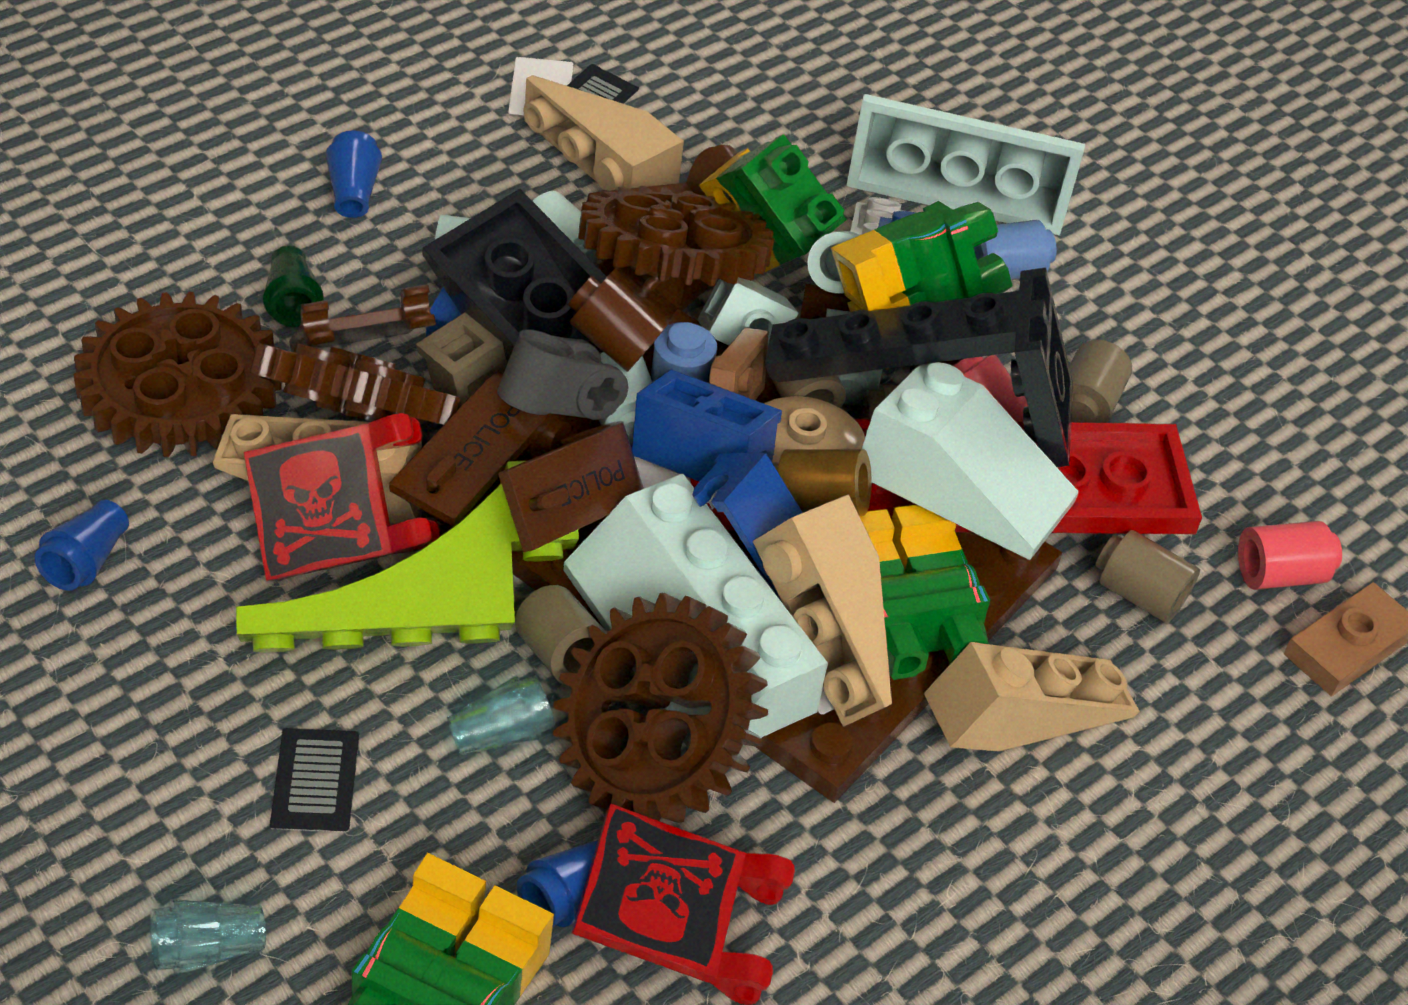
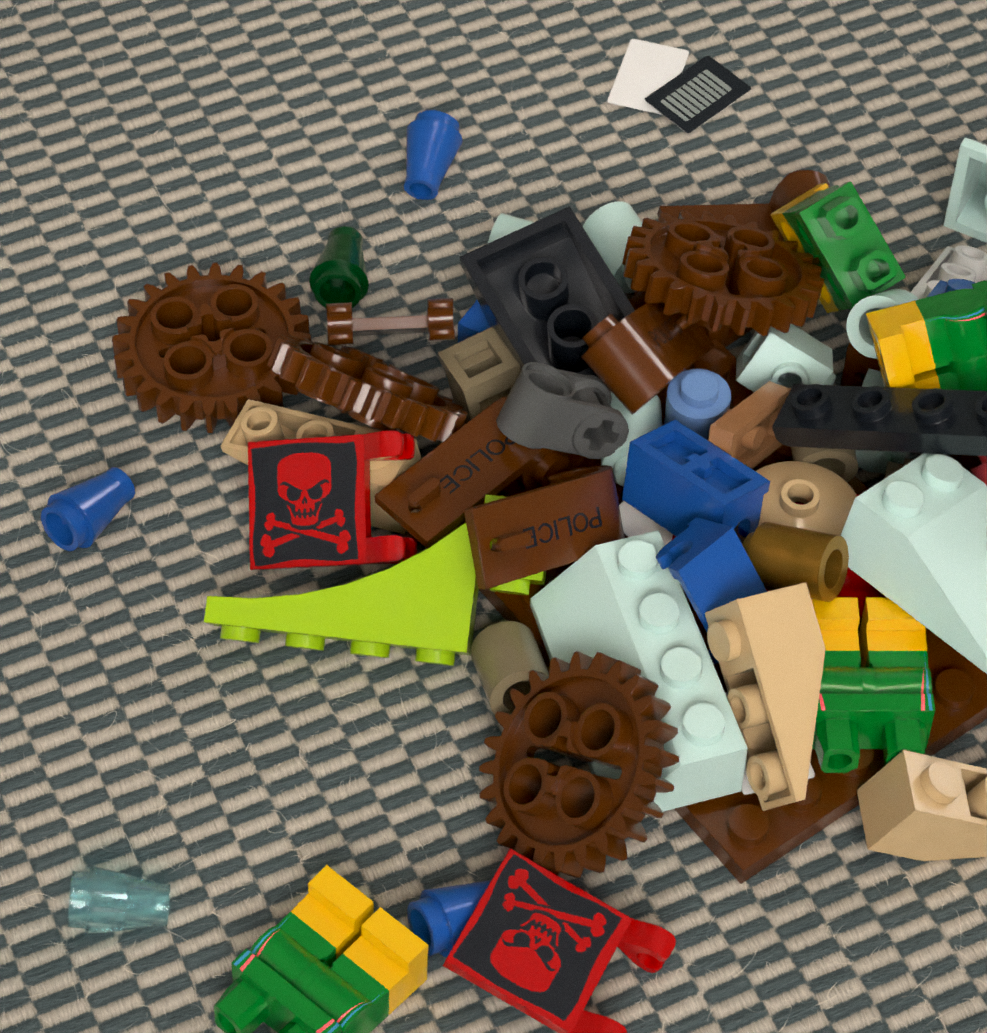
camera: 20 degrees right, 5 degrees up
black sticker [270,728,360,832] -> none
clear light blue cone [446,675,555,756] -> none
tan slope [523,75,684,191] -> none

